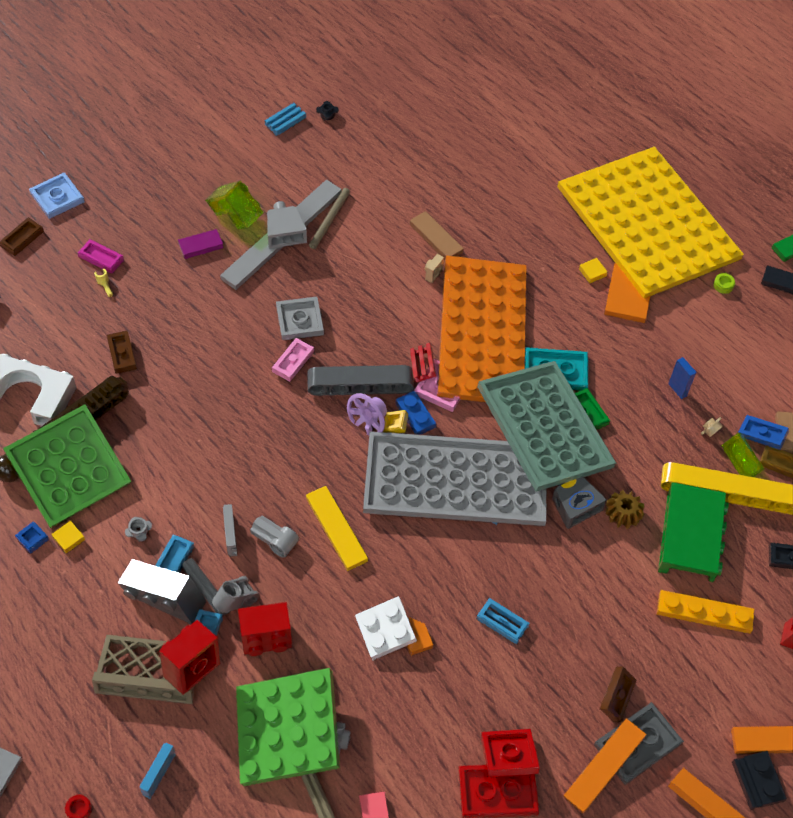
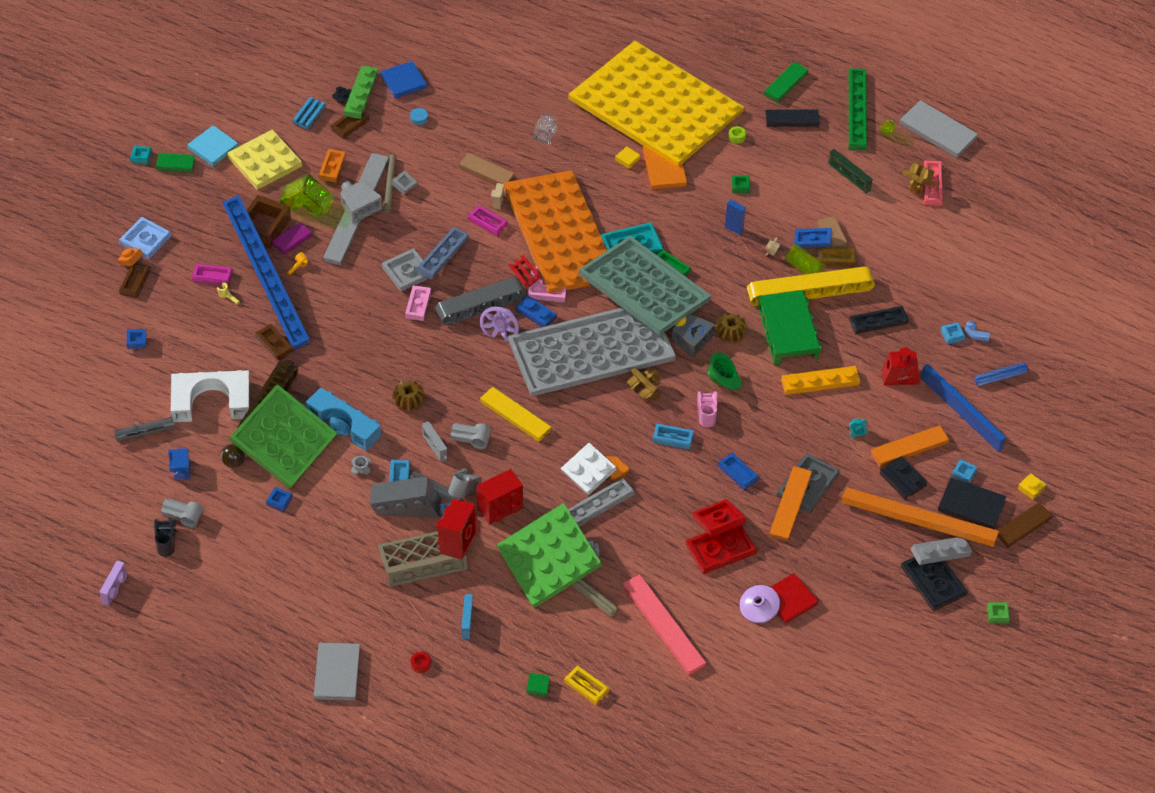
camera: 20 degrees left, 5 degrees down
yellow tile [51,521,85,553] -> none
yellow tile [383,410,409,433] -> none
reddish brown plate [600,667,637,722] -> none
none -> orange plate [117,248,143,266]
none -> teal tile [130,145,152,165]
none -> green tile [156,153,195,172]
none -> medium azure tile [187,125,238,167]
none -> blue plate [222,195,310,350]
none -> light yellow plate [227,130,302,190]
none -> reddish brown window [247,195,291,248]
none -> light orange hand [287,252,308,276]
none -> dark azure arch [306,388,381,451]
none -> orange plate [319,149,346,183]
none -> dark azure tile [330,417,351,436]
none -> reddish brown tile [331,112,369,139]
none -> bright green plate [344,66,379,119]
none -> blue tile [380,61,427,99]
none -> light grey plate [391,171,417,195]
none -> pearl gold gear [392,379,425,412]
none -> dark azure tile [410,108,428,125]
none -> sand blue tile [416,227,469,280]
none -> dark pink tile [468,205,508,237]
none -> clear brick [534,113,558,145]
none -> light grey tile [568,478,634,526]
none -> pearl gold hips [627,368,661,403]
none -> bright pink piece [697,391,717,428]
none -> green piece [707,352,742,390]
none -> blue tile [718,452,759,490]
none -> green tile [731,175,750,193]
none -> teal plate [849,418,868,438]

